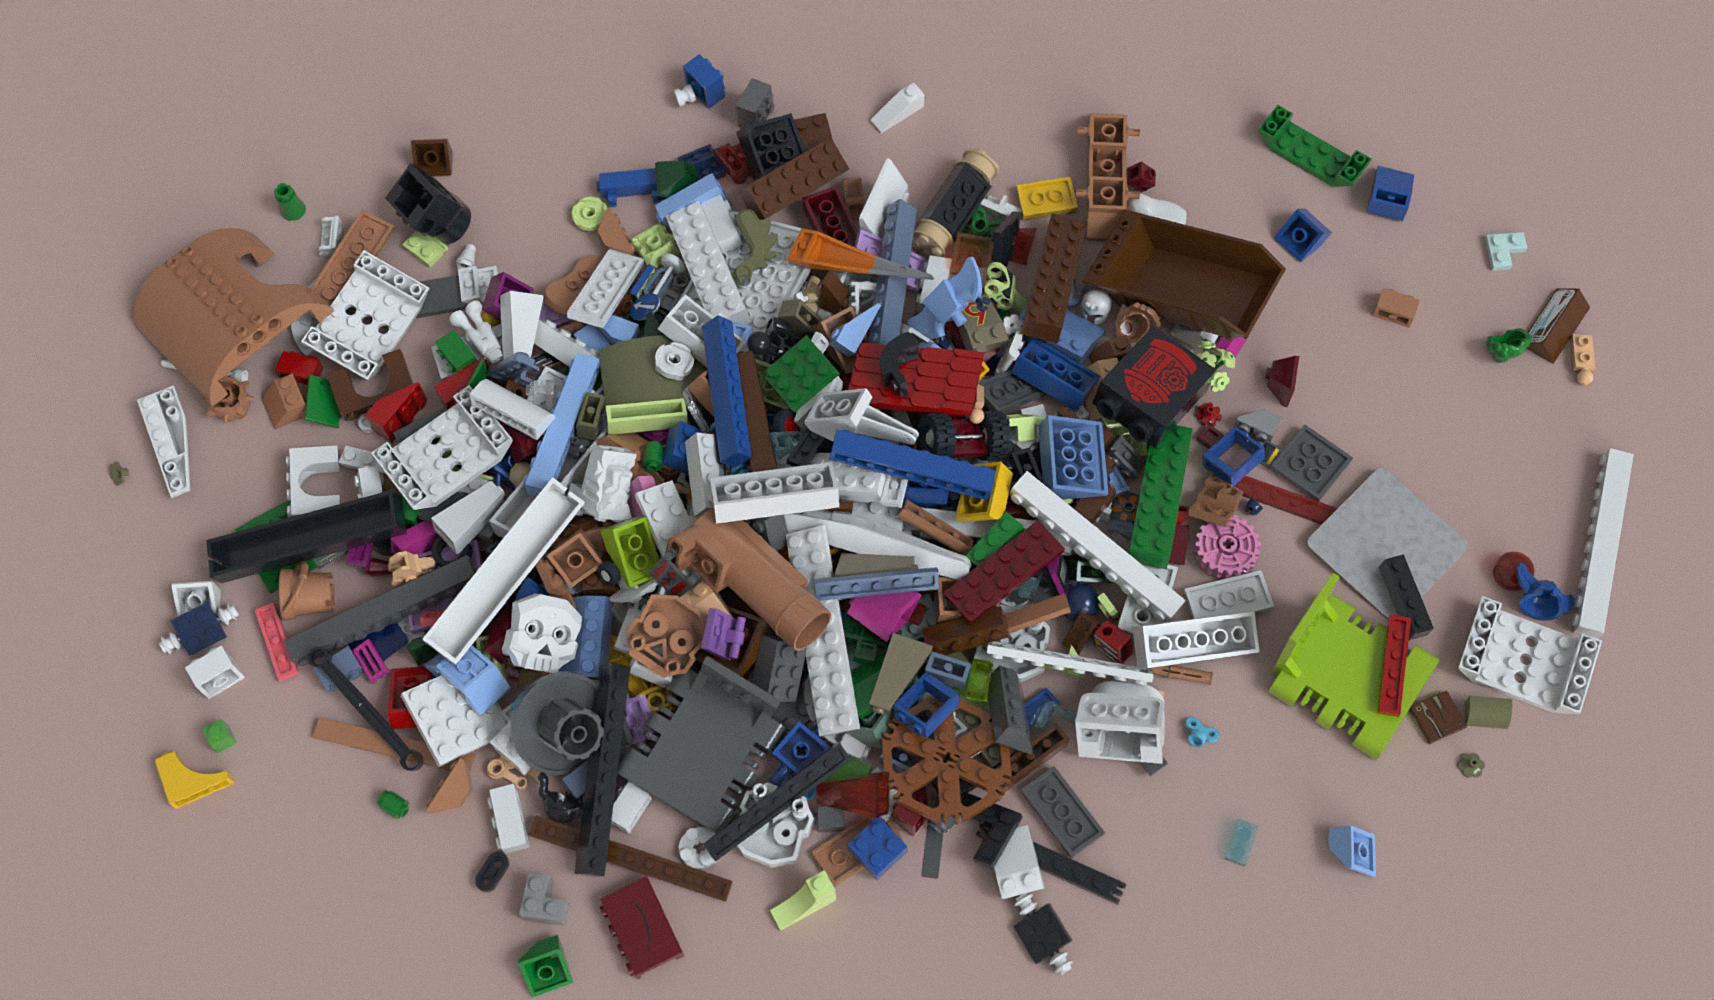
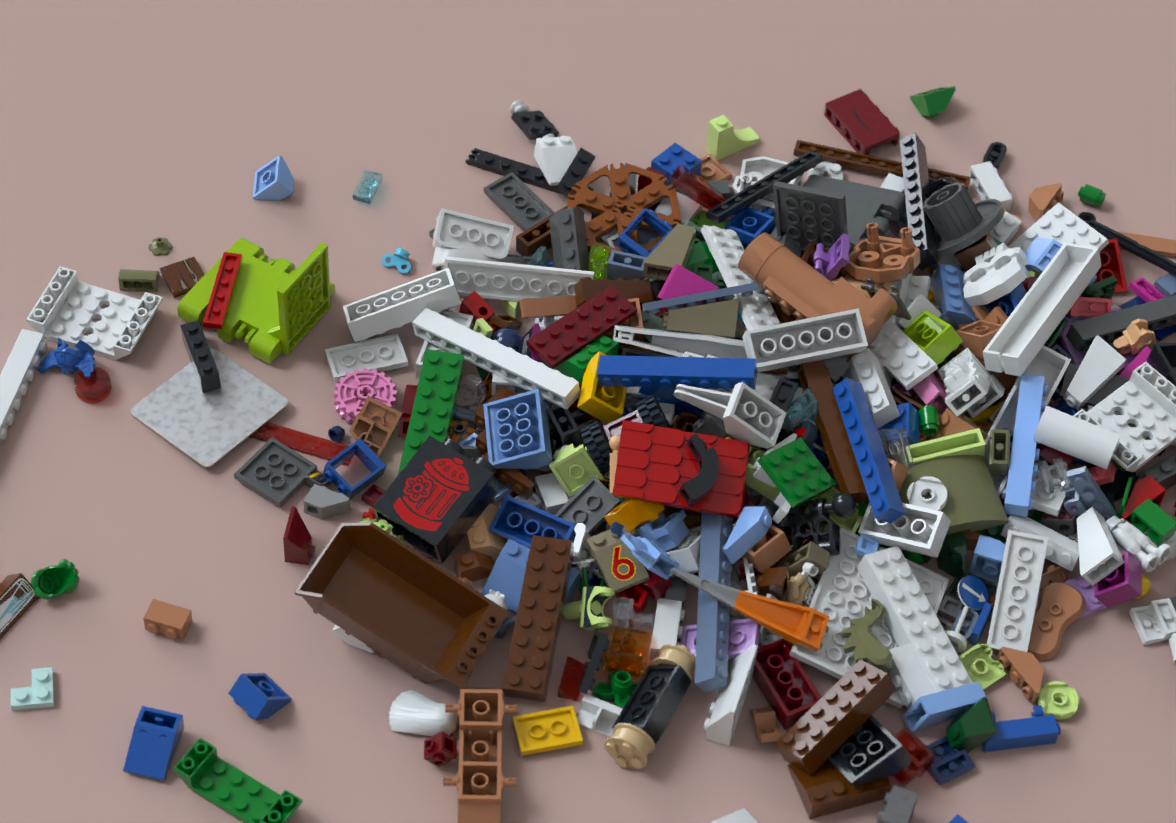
camera: 170 degrees right, 15 degrees down
light grey brick [519,873,570,926] -> none

